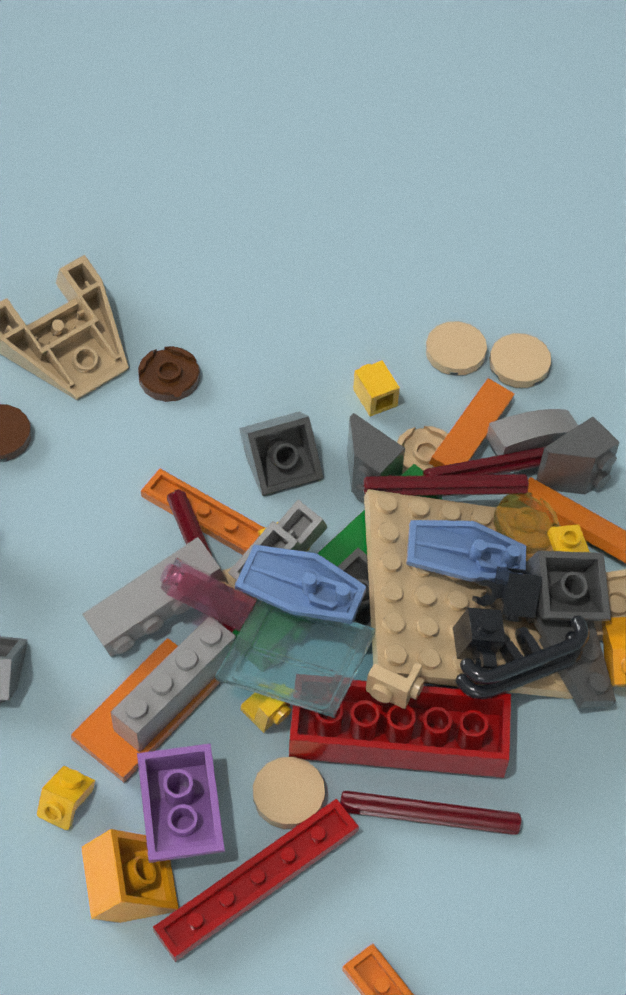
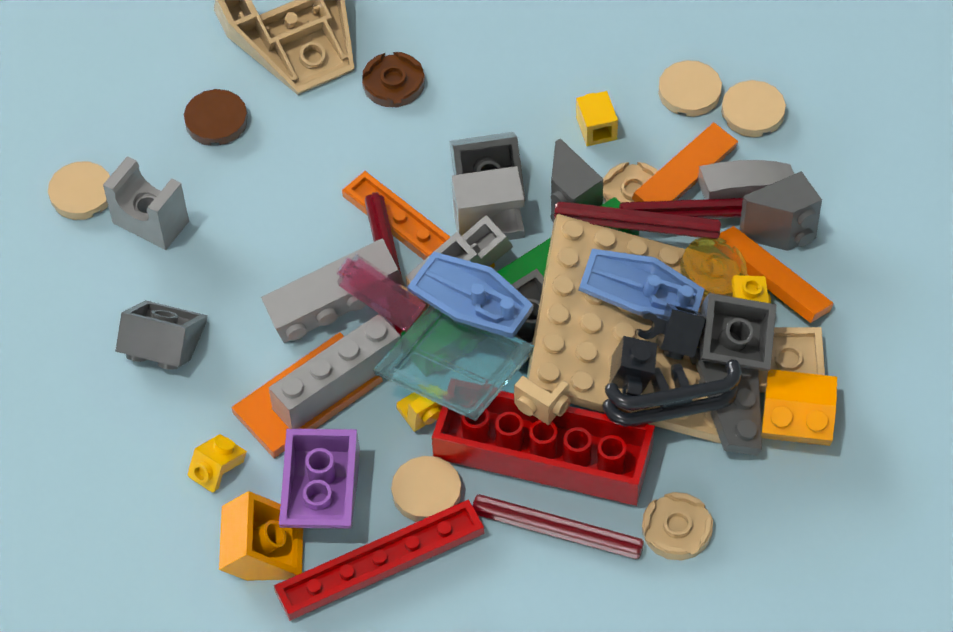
camera: 15 degrees right, 0 degrees up
none -> light grey piece [452,166,525,240]
none -> tan tile [642,492,713,561]

